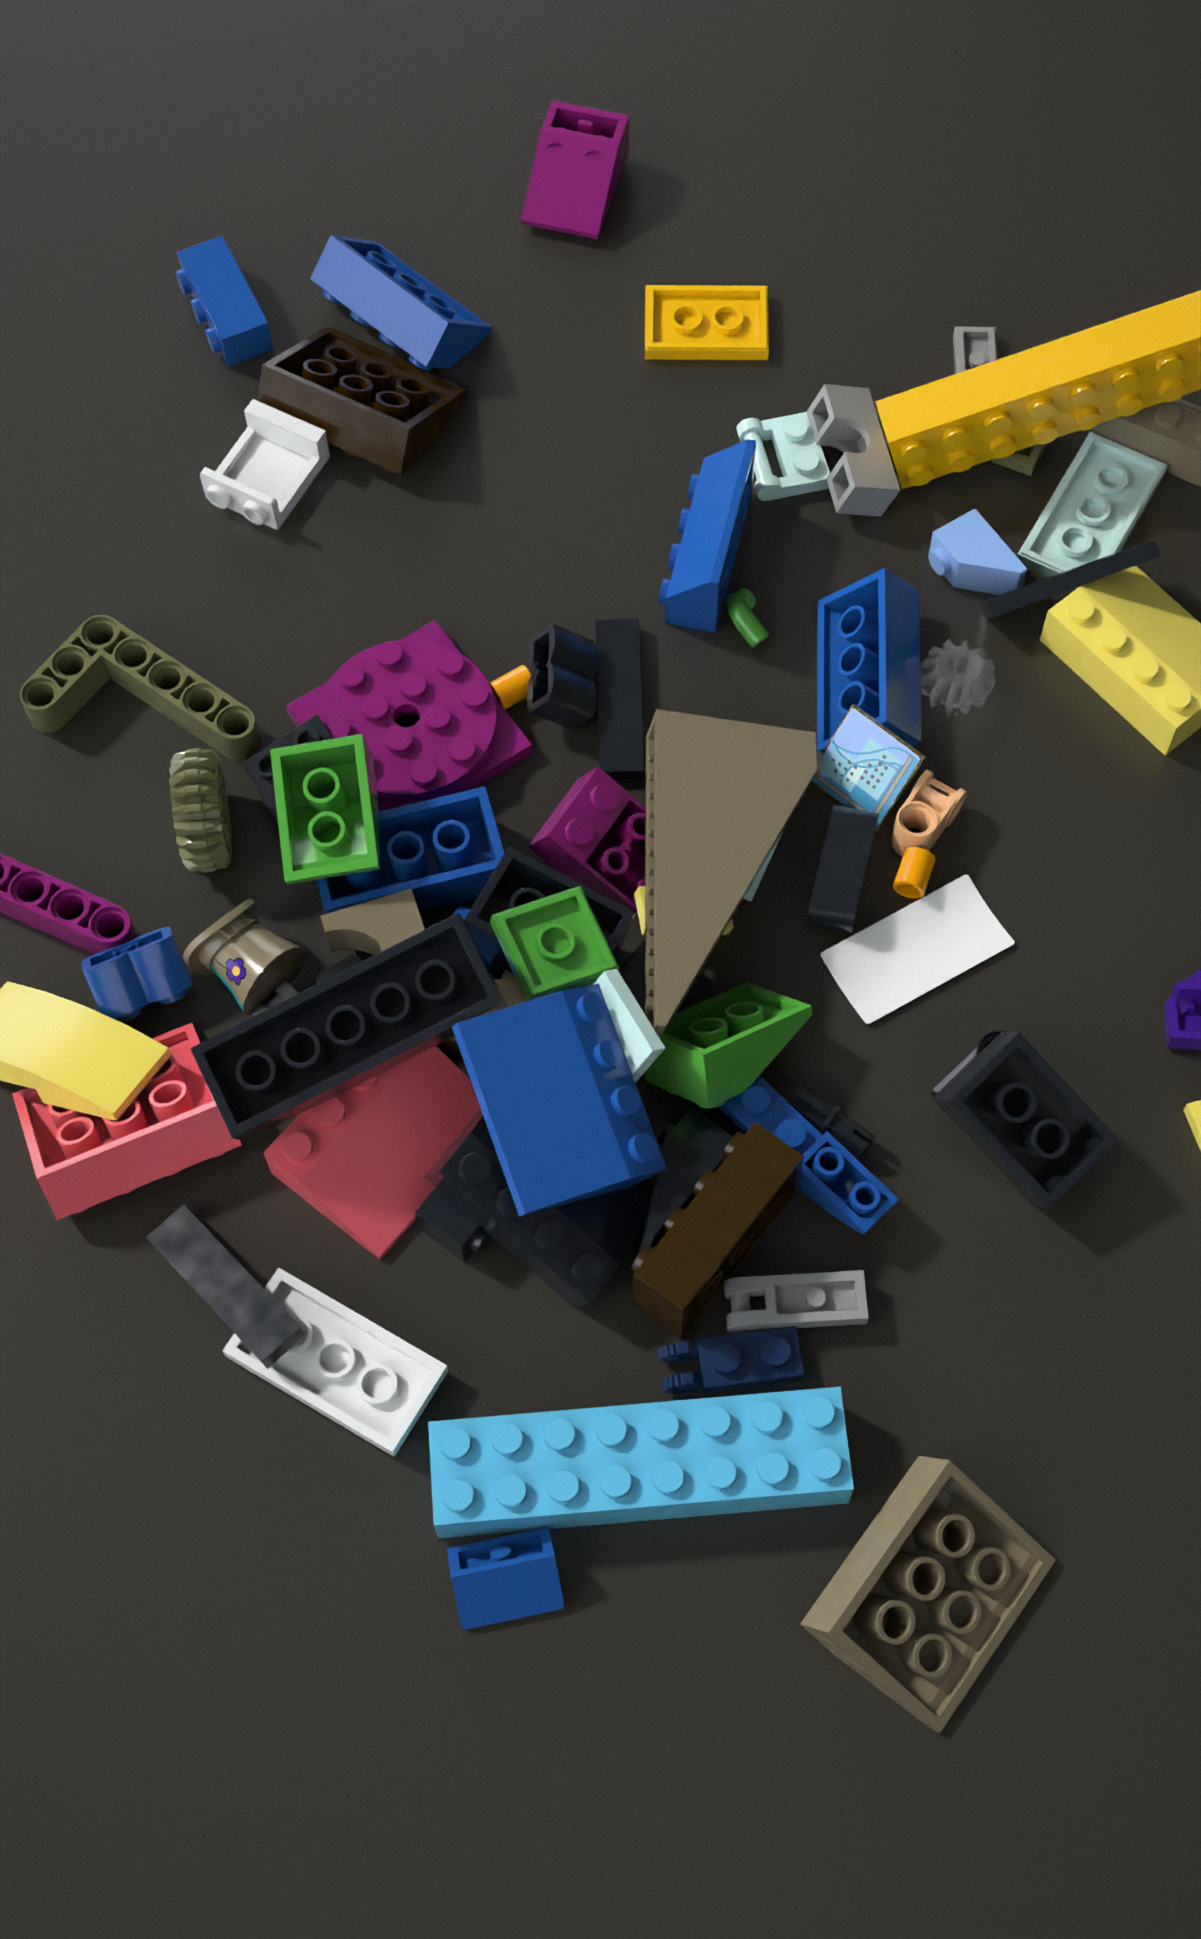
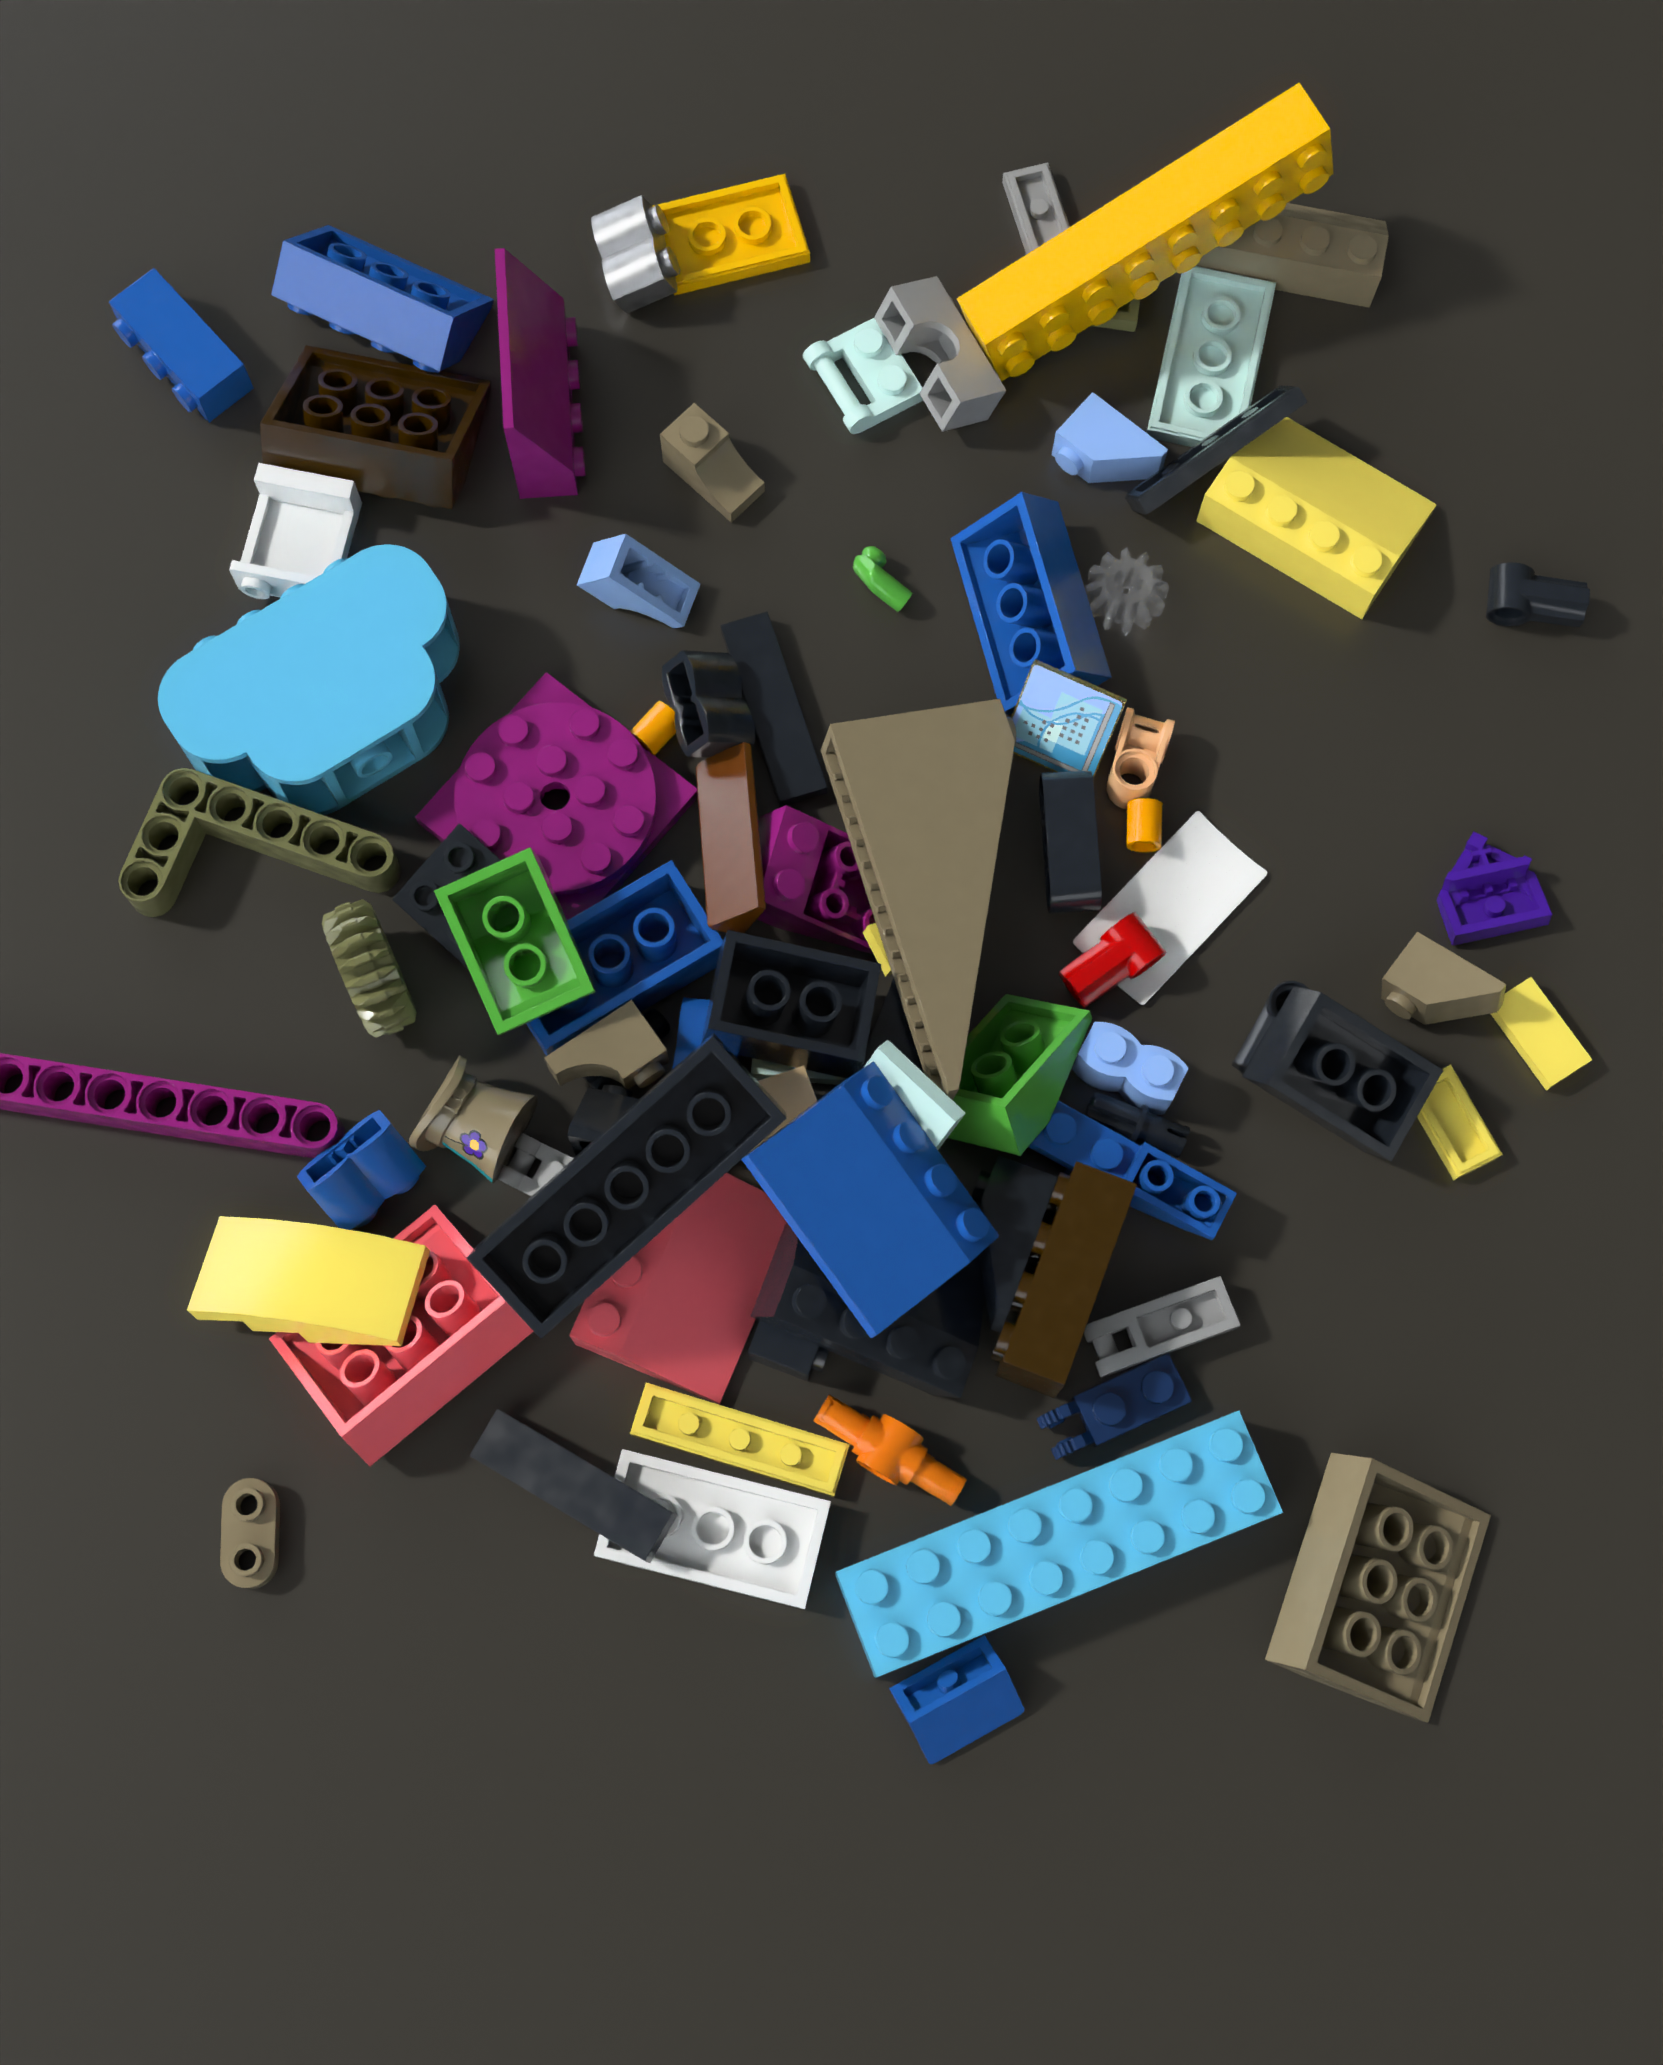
camera: 20 degrees left, 10 degrees up
bright green tile [490,886,619,1001] -> none
magenta slope [521,100,629,239] -> none
blue slope [659,439,756,633] -> none
none -> medium azure brick [158,544,460,815]
none -> magenta slope [495,248,586,499]
none -> light blue arch [577,534,700,629]
none -> brick [591,195,680,313]
none -> light yellow tile [630,1383,850,1498]
none -> dark tan arch [660,403,765,523]
none -> slope [696,742,766,933]
none -> orange pin [813,1394,967,1506]
none -> red piece [1058,912,1167,1009]
none -> light blue brick [1072,1022,1188,1115]
none -> dark tan slope [1381,932,1506,1025]
none -> light yellow tile [1417,1065,1503,1181]

